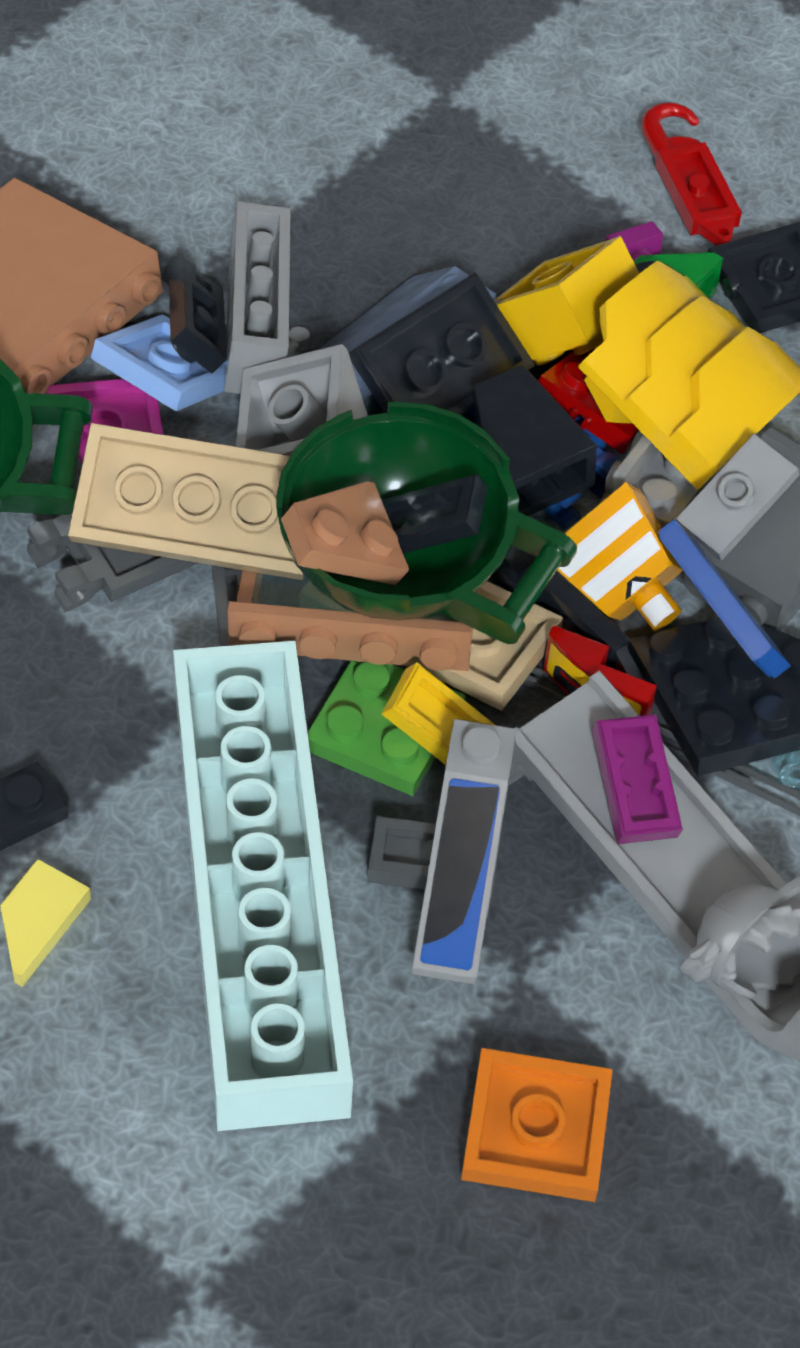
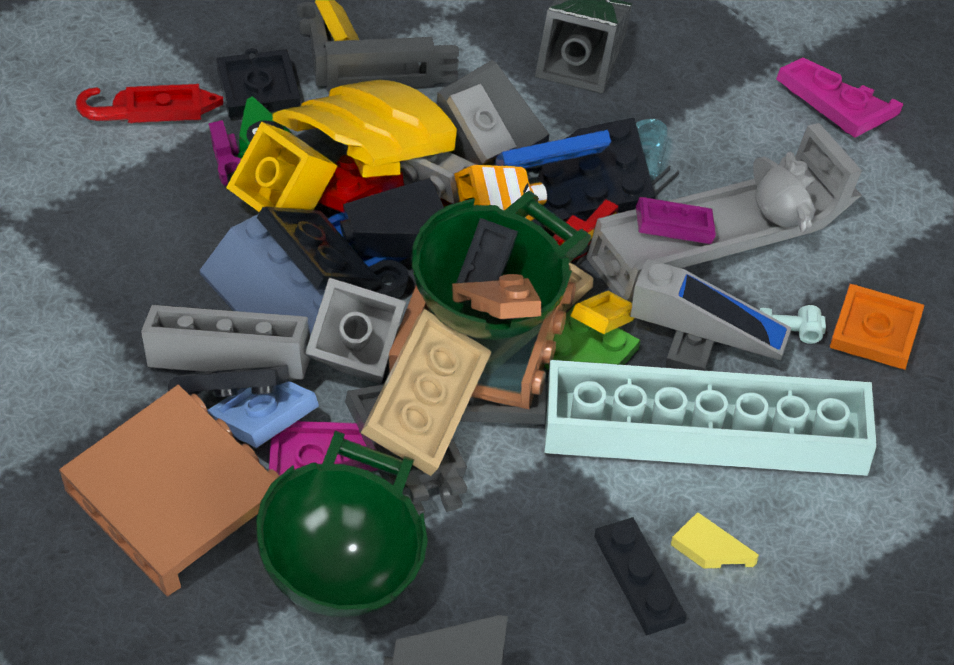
camera: 80 degrees left, 5 degrees down
none -> light aqua bar [760,305,826,344]

